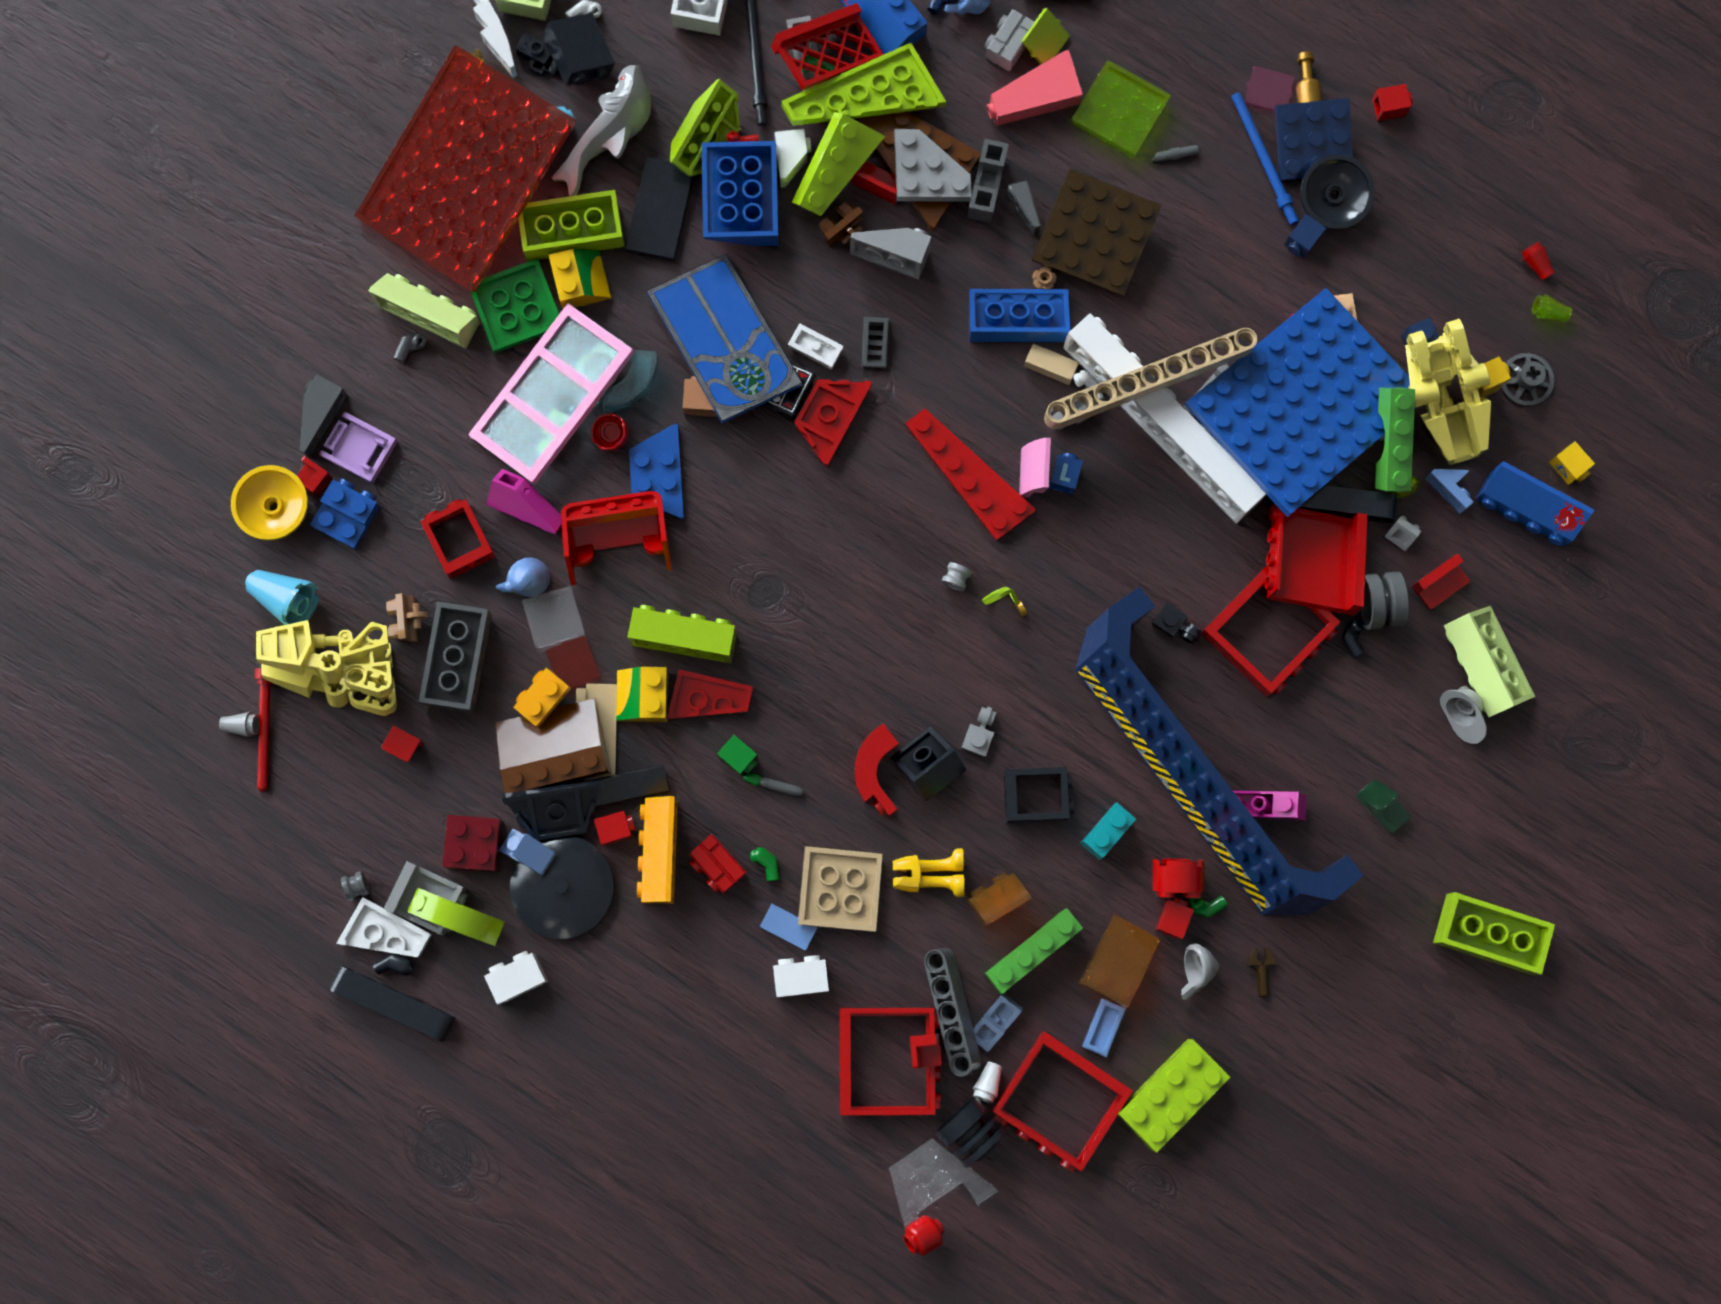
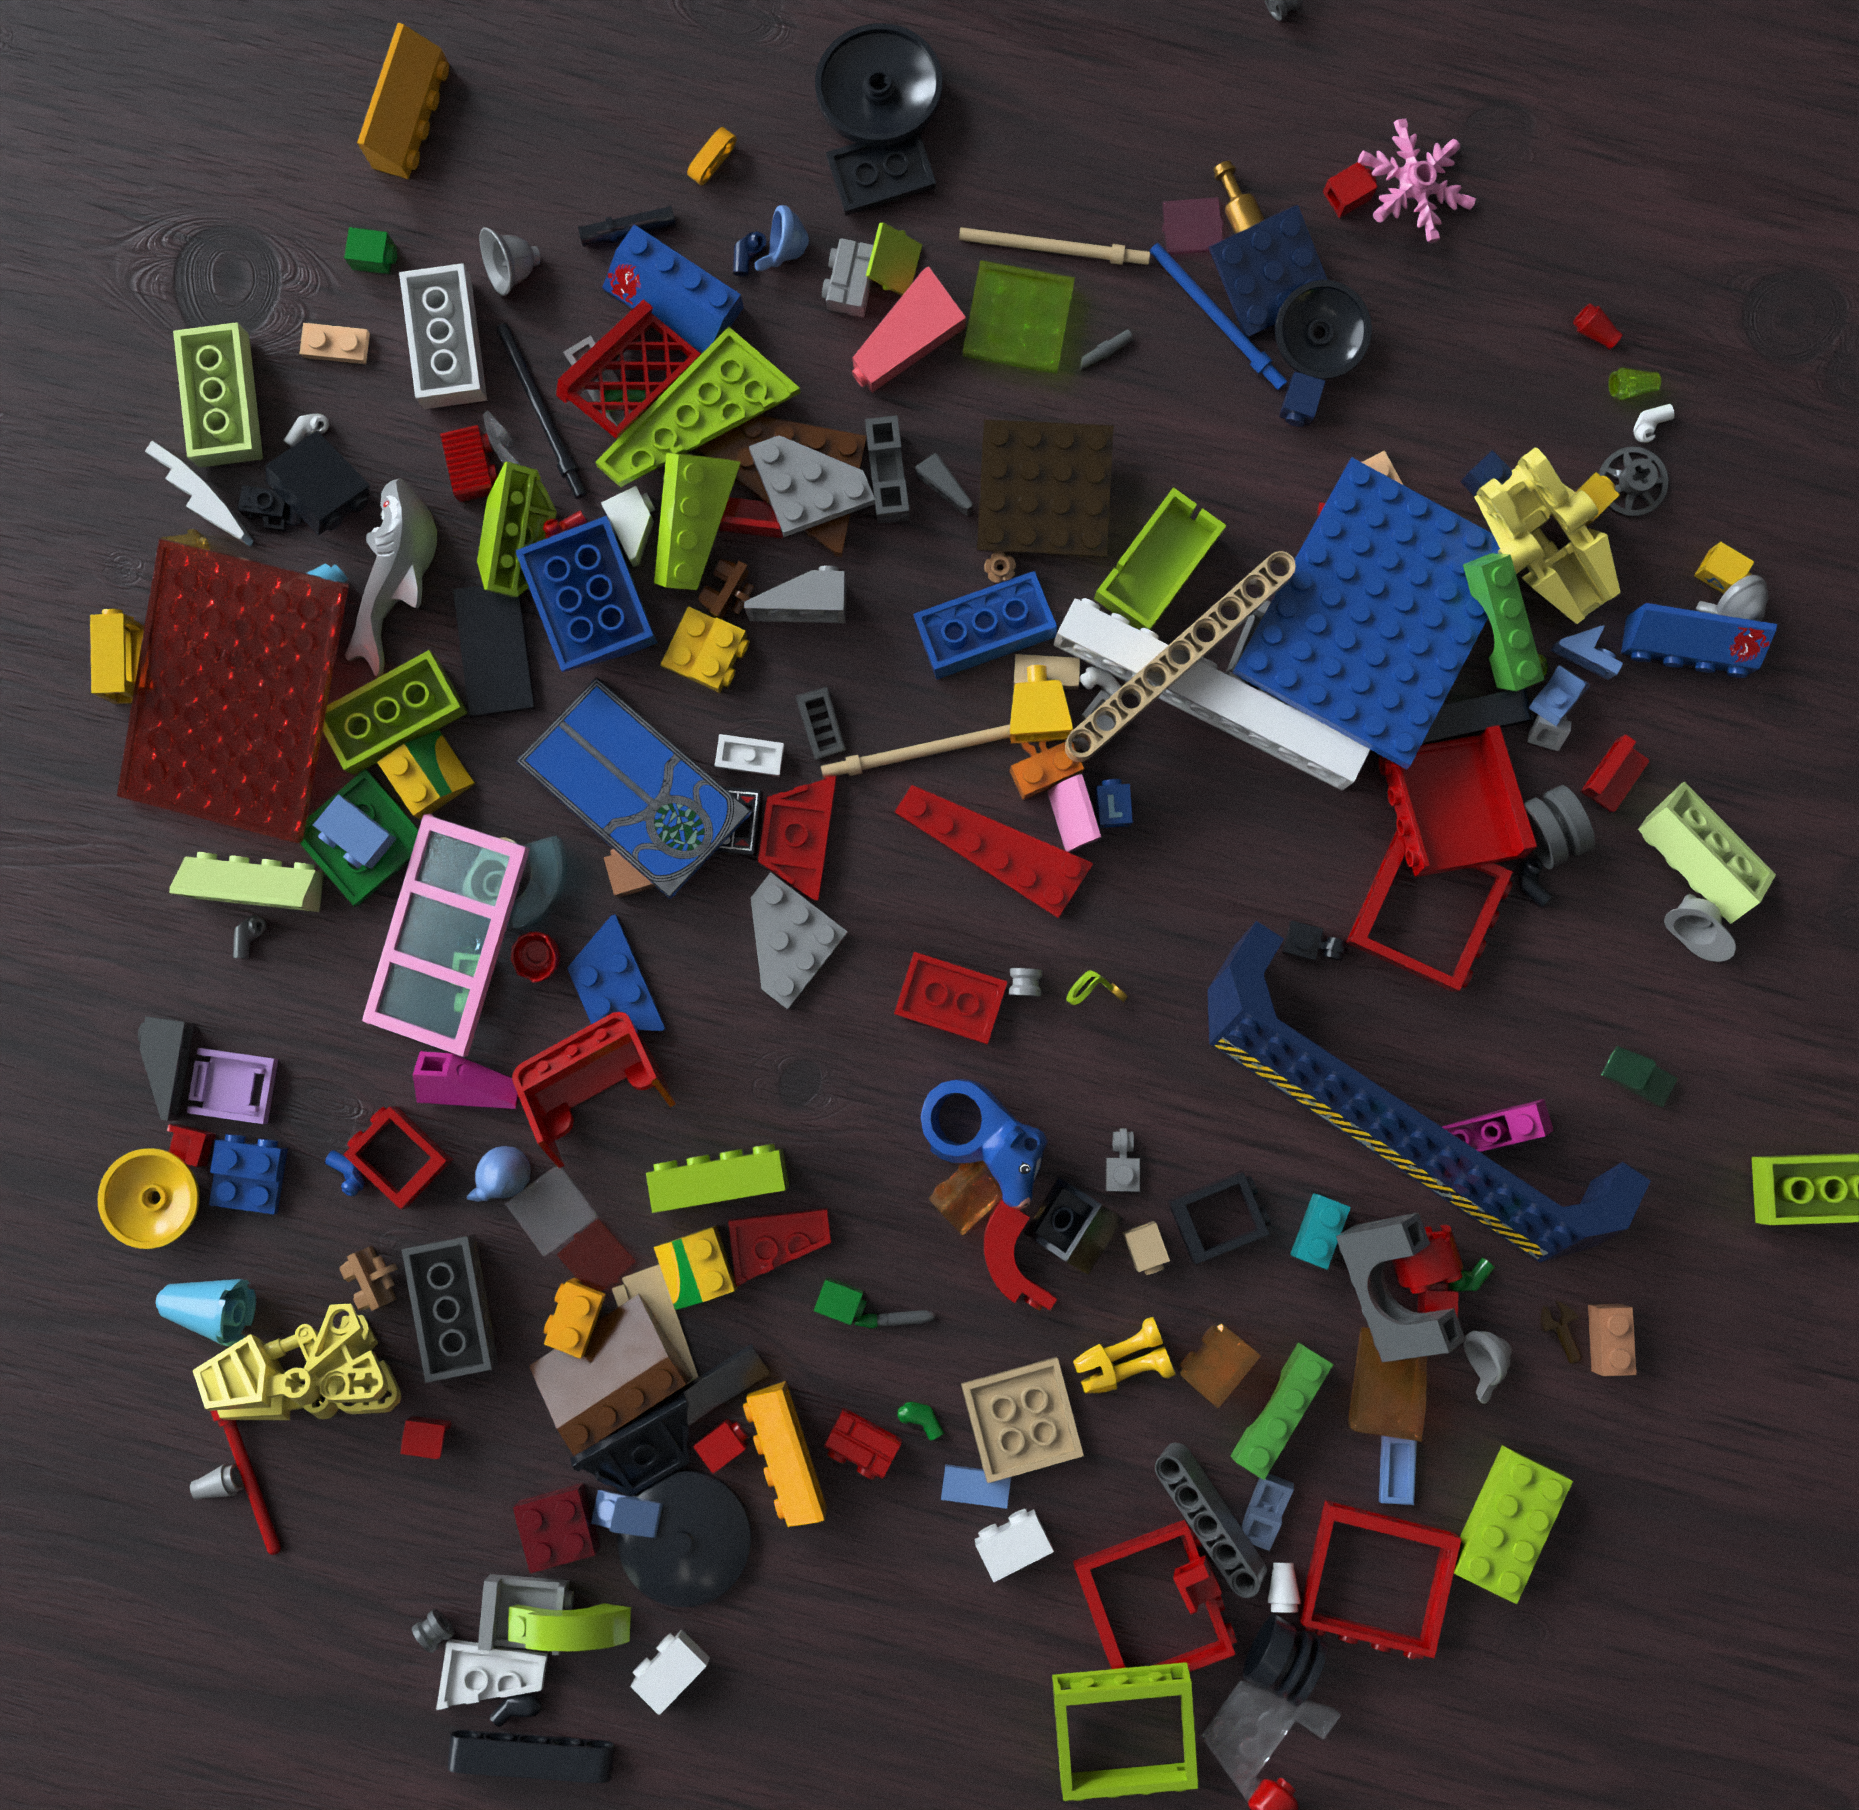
camera: 15 degrees left, 5 degrees up
none -> yellow window [90,609,147,704]
none -> medium blue brick [313,794,397,869]
none -> blue arm [325,1150,365,1197]
none -> red brick [440,425,499,502]
none -> clear slope [483,410,520,465]
none -> yellow plate [661,606,750,693]
none -> light grey plate [751,872,848,1009]
none -> tan bar [821,724,1010,779]
none -> red plate [894,952,1007,1044]
none -> blue animal [920,1079,1048,1210]
none -> clear orange bracket [929,1160,1002,1236]
none -> tan bar [959,227,1150,265]
none -> yellow torso [1010,665,1073,743]
none -> orange brick [1010,741,1084,800]
none -> lime window [1052,1662,1198,1801]
none -> lime piece [1094,487,1226,630]
none -> tan brick [1122,1221,1170,1275]
none -> dark grey arch [1336,1212,1465,1362]
none -> bright pink piece [1358,118,1476,243]
none -> medium blue slope [1529,665,1590,726]
none -> nougat brick [1588,1304,1636,1376]
none -> white arm [1633,404,1674,443]
none -> light grey hat [1696,575,1768,622]

